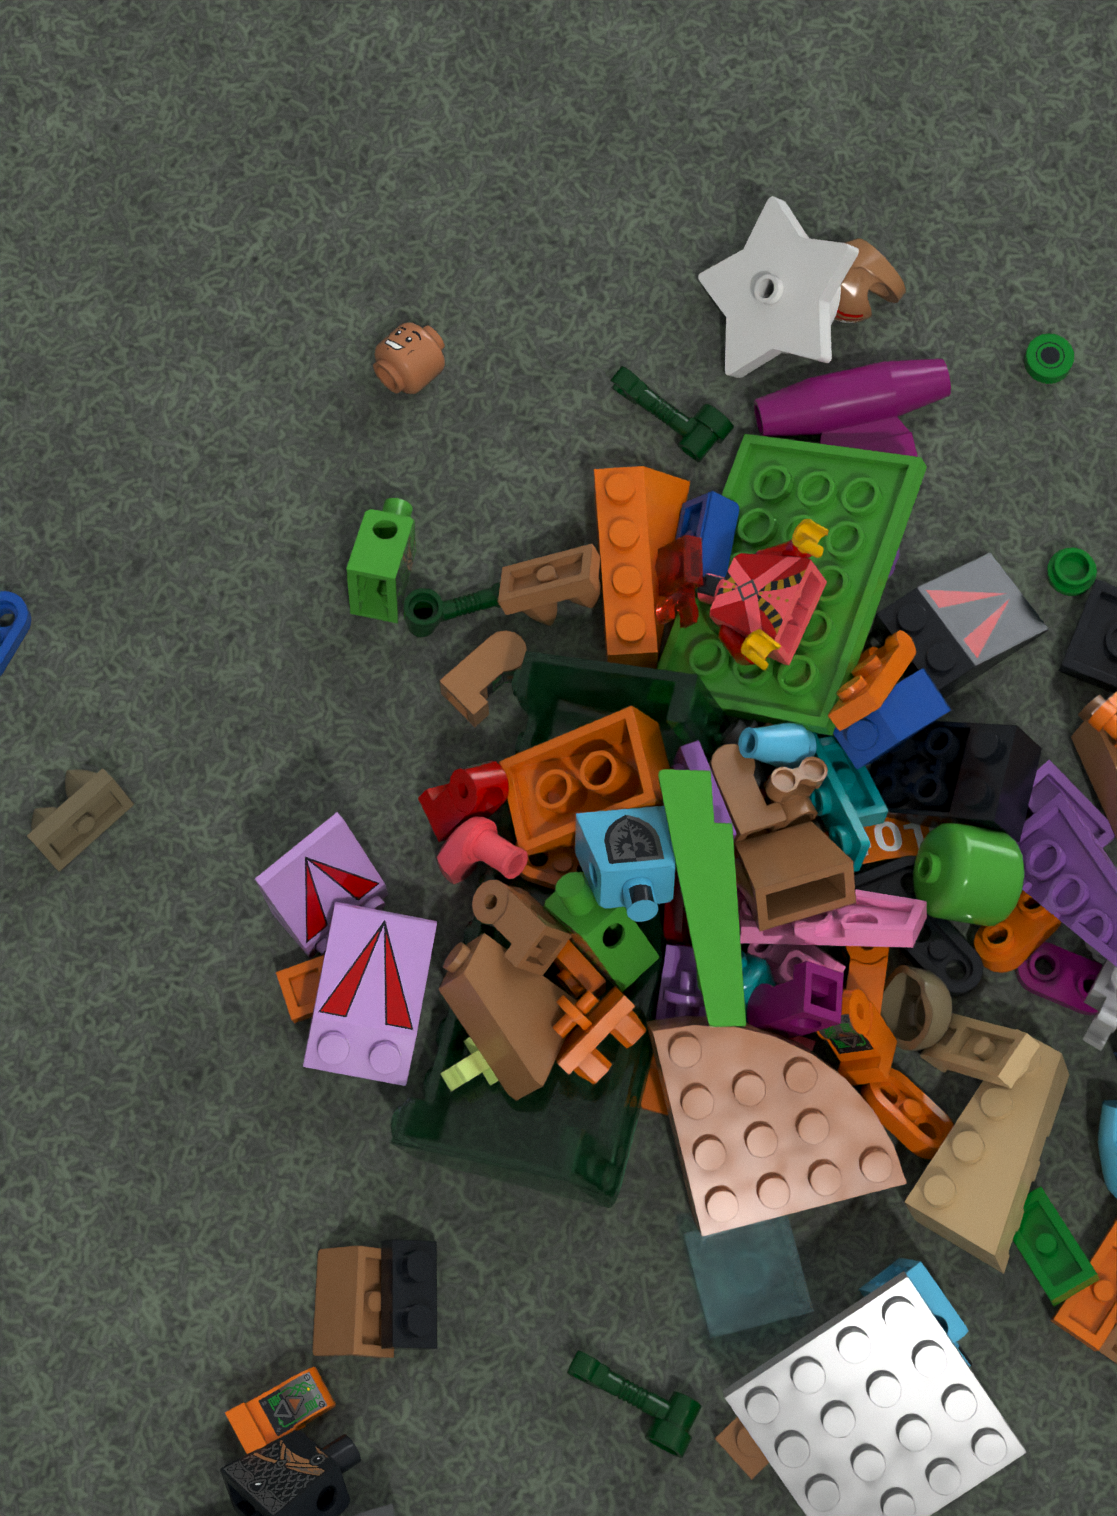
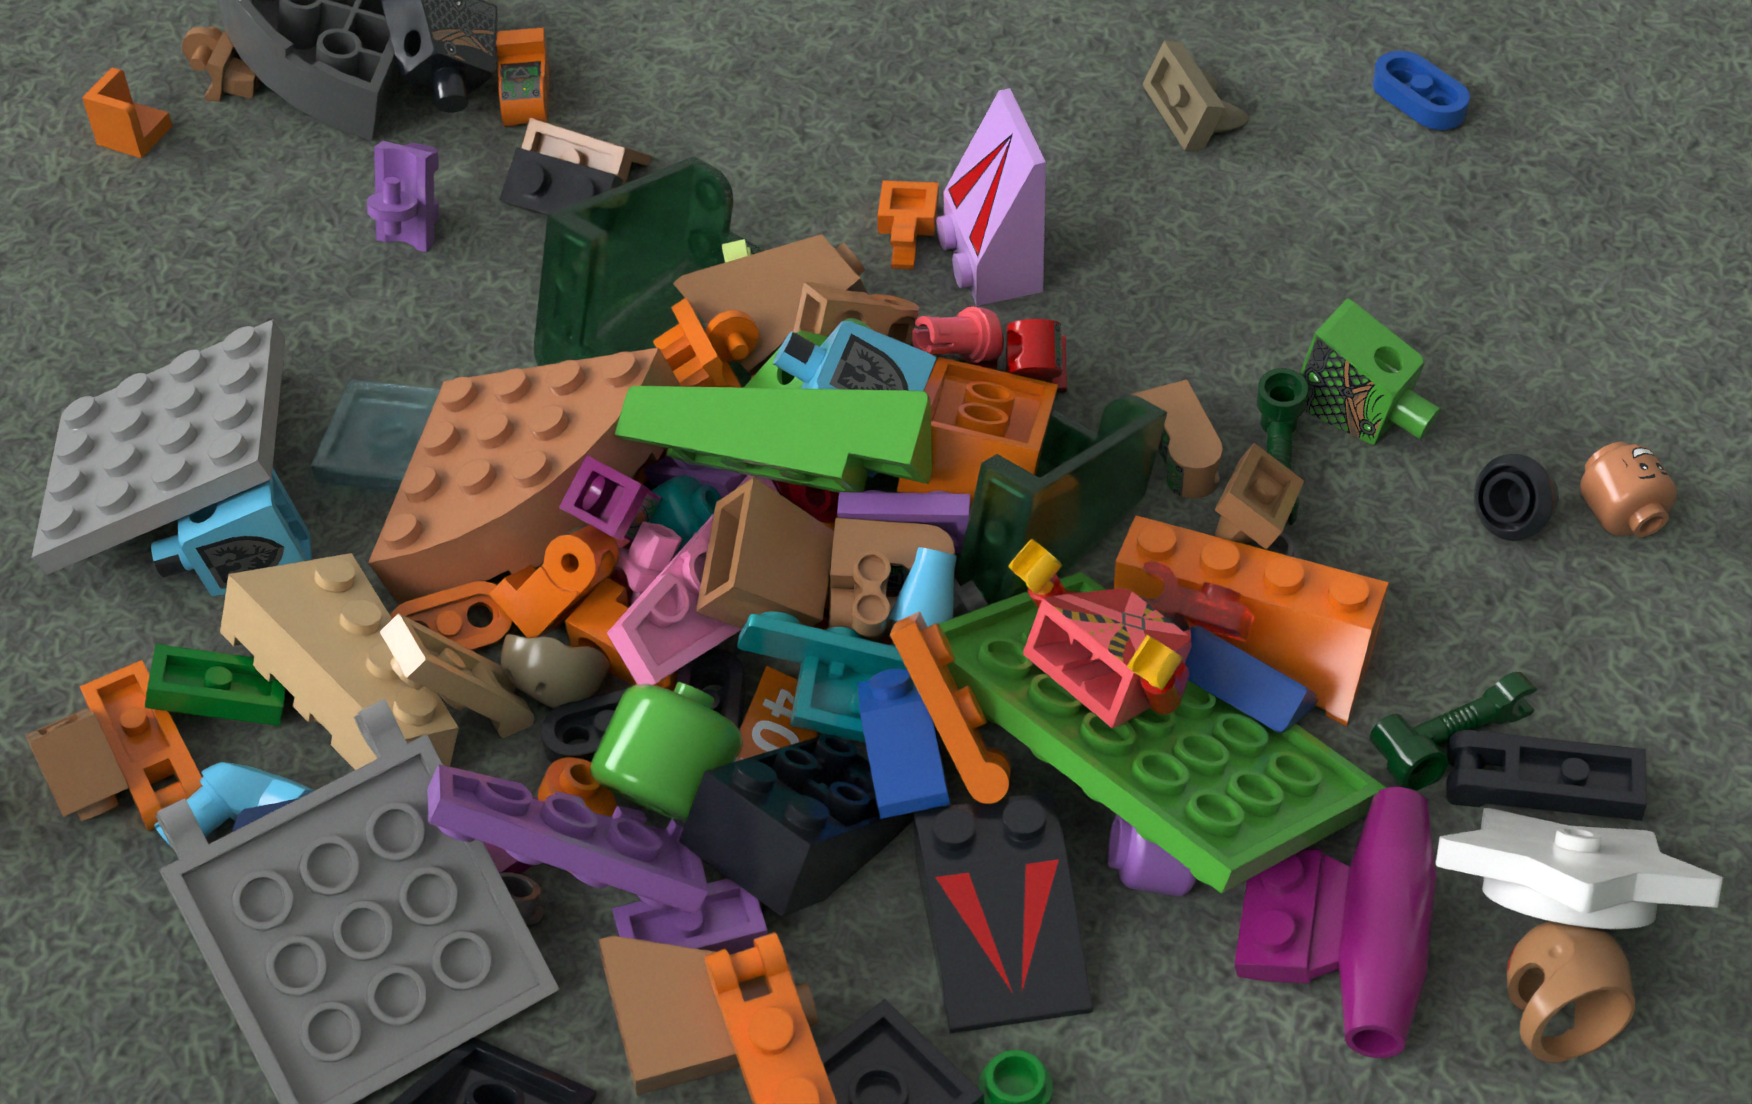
camera: 115 degrees right, 25 degrees down
lavender slope [303,902,437,1086] -> none
dark green brick [567,1350,702,1458] -> none
none -> medium lavender hips [367,141,439,252]
none -> black plate [1446,730,1647,821]
none -> black cone [1474,454,1559,541]

